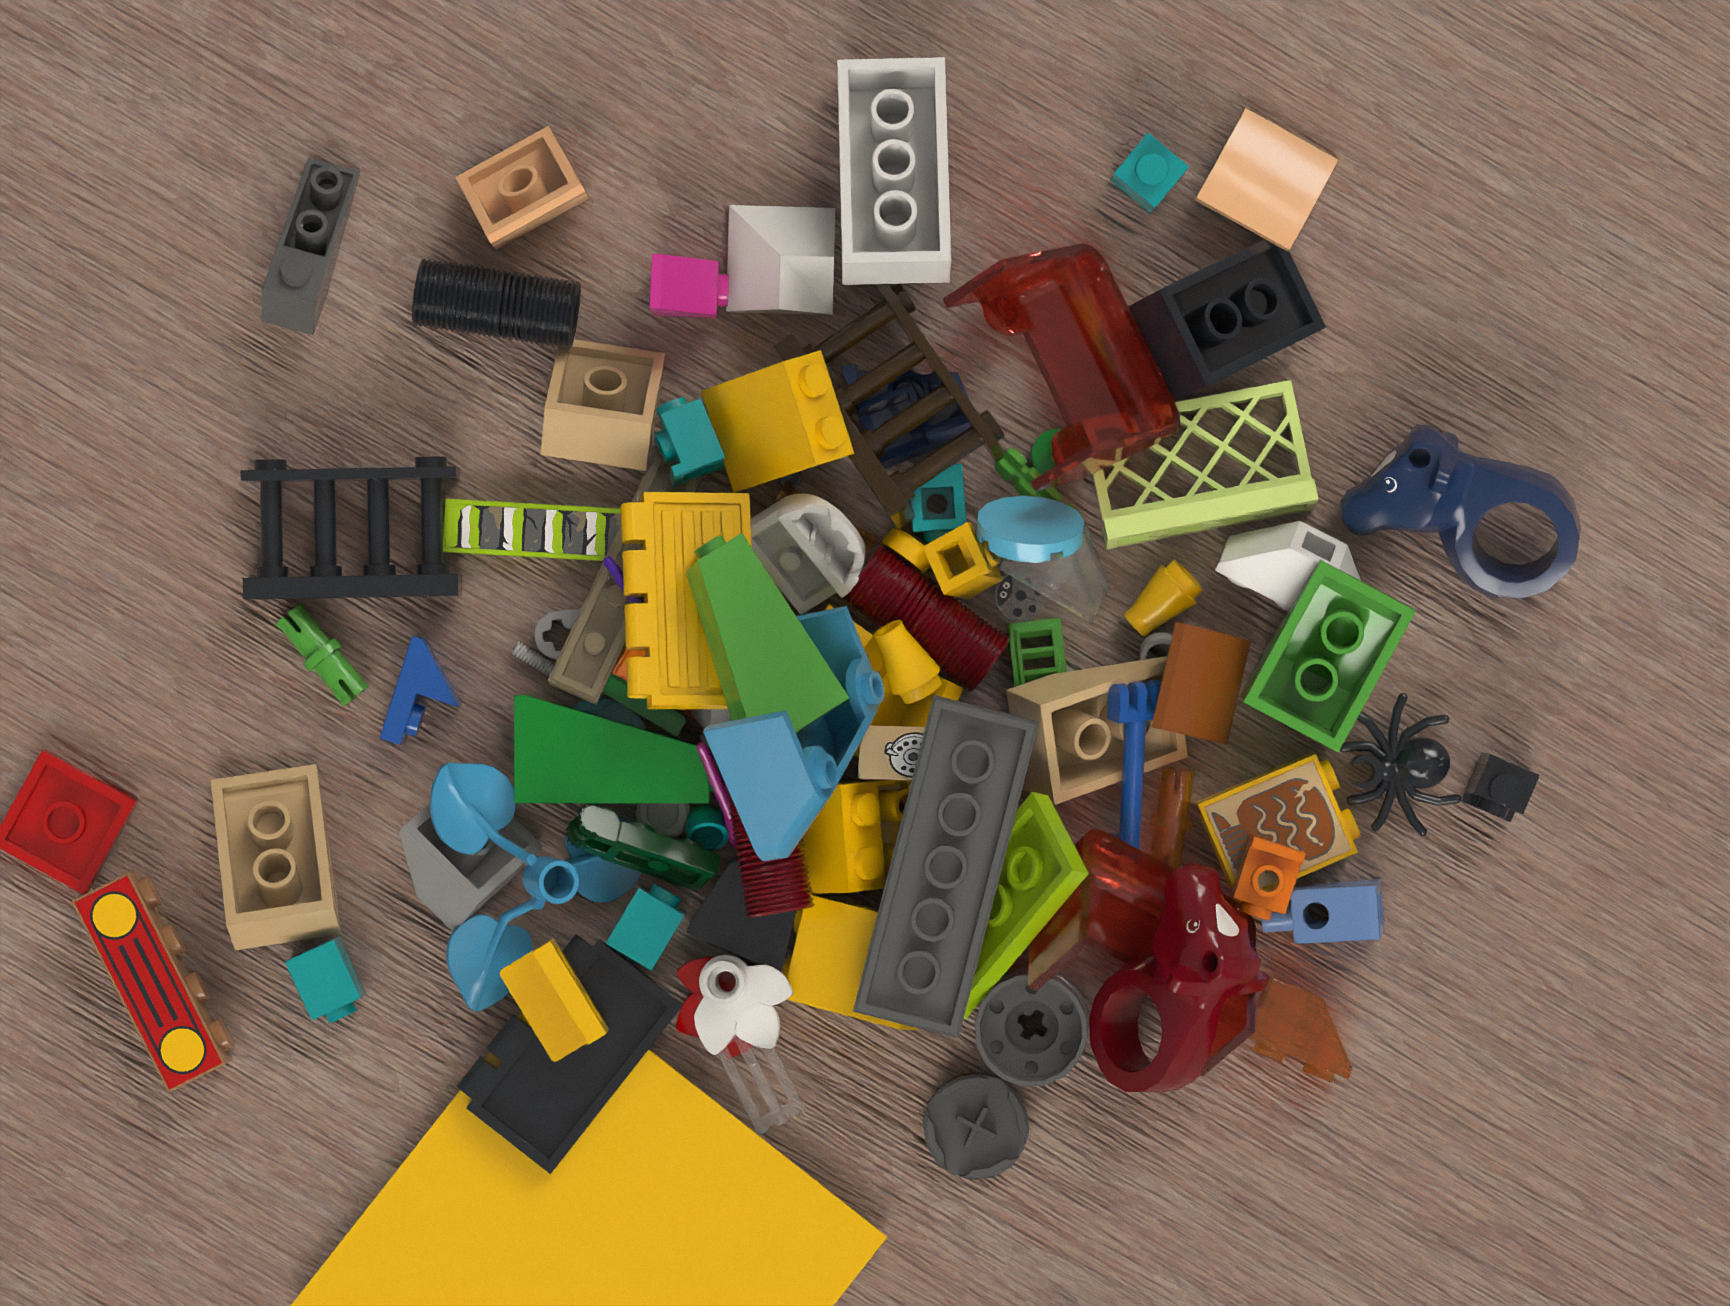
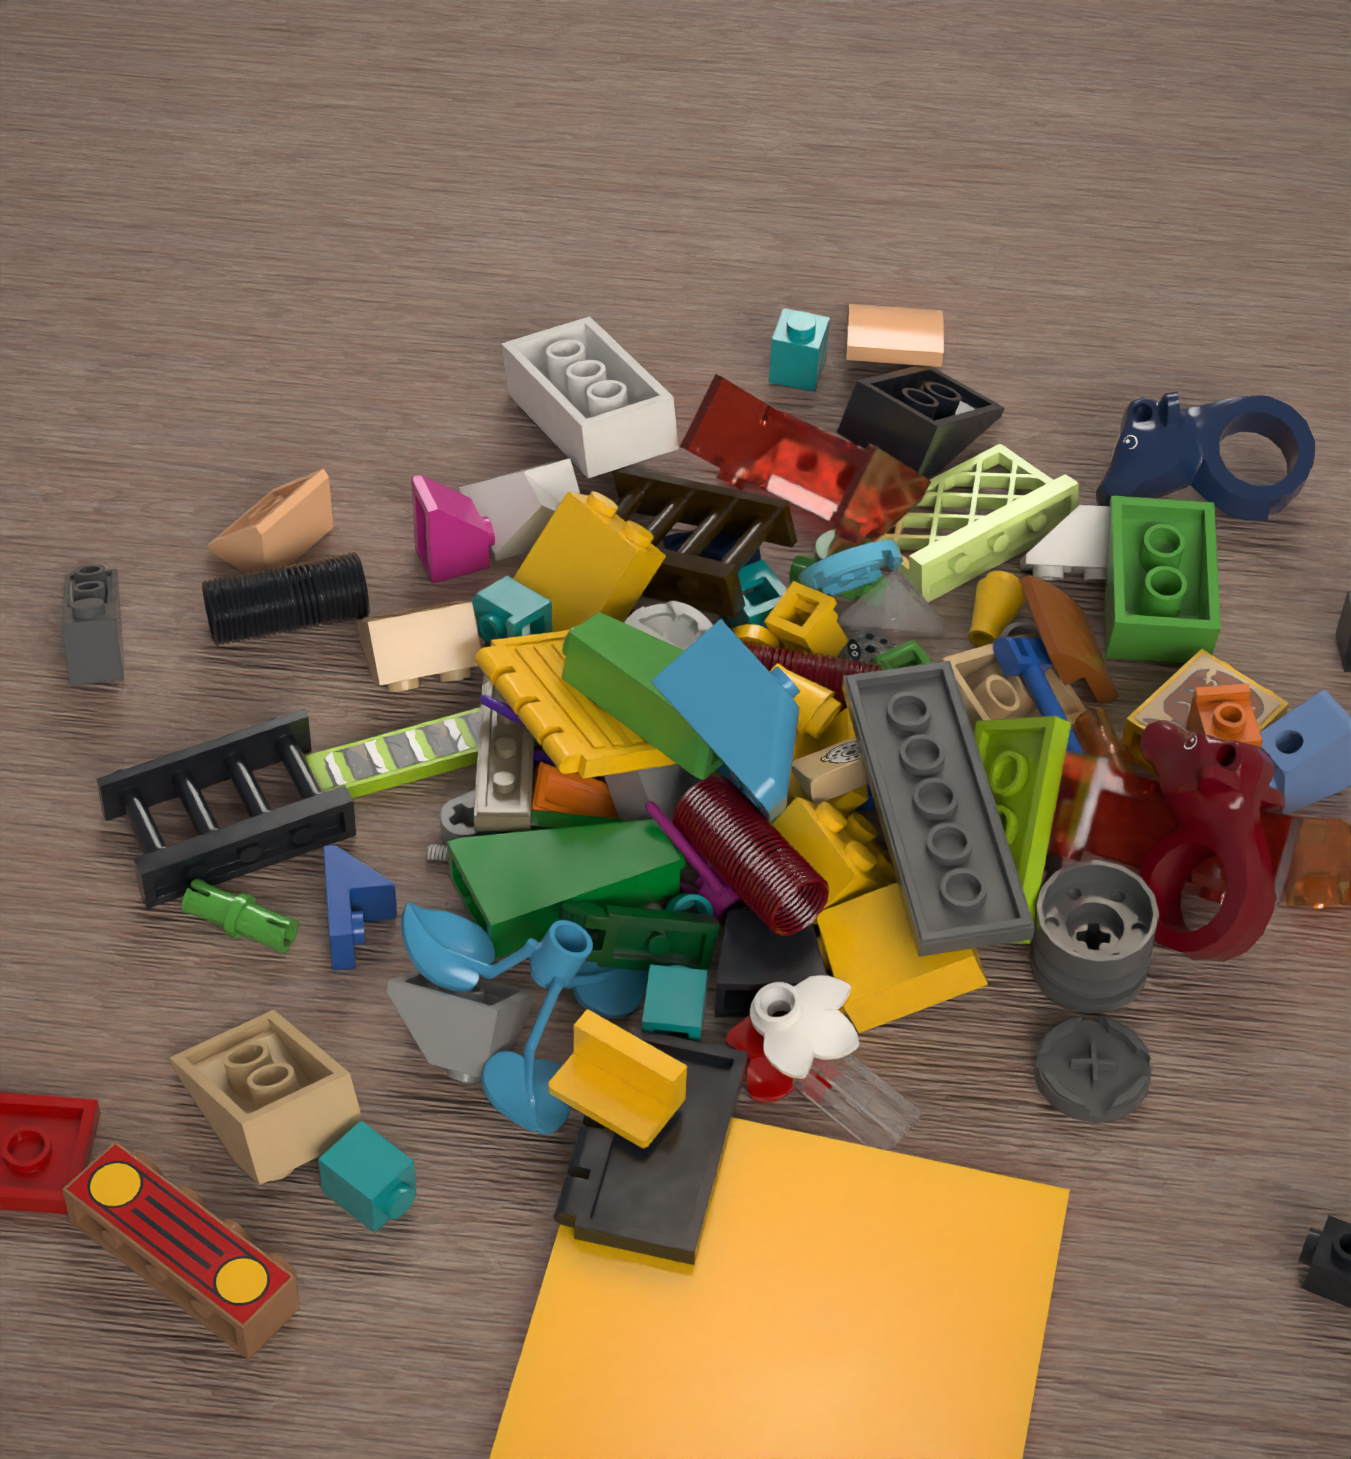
camera: 25 degrees left, 40 degrees down
black animal [1340,693,1461,836] -> none

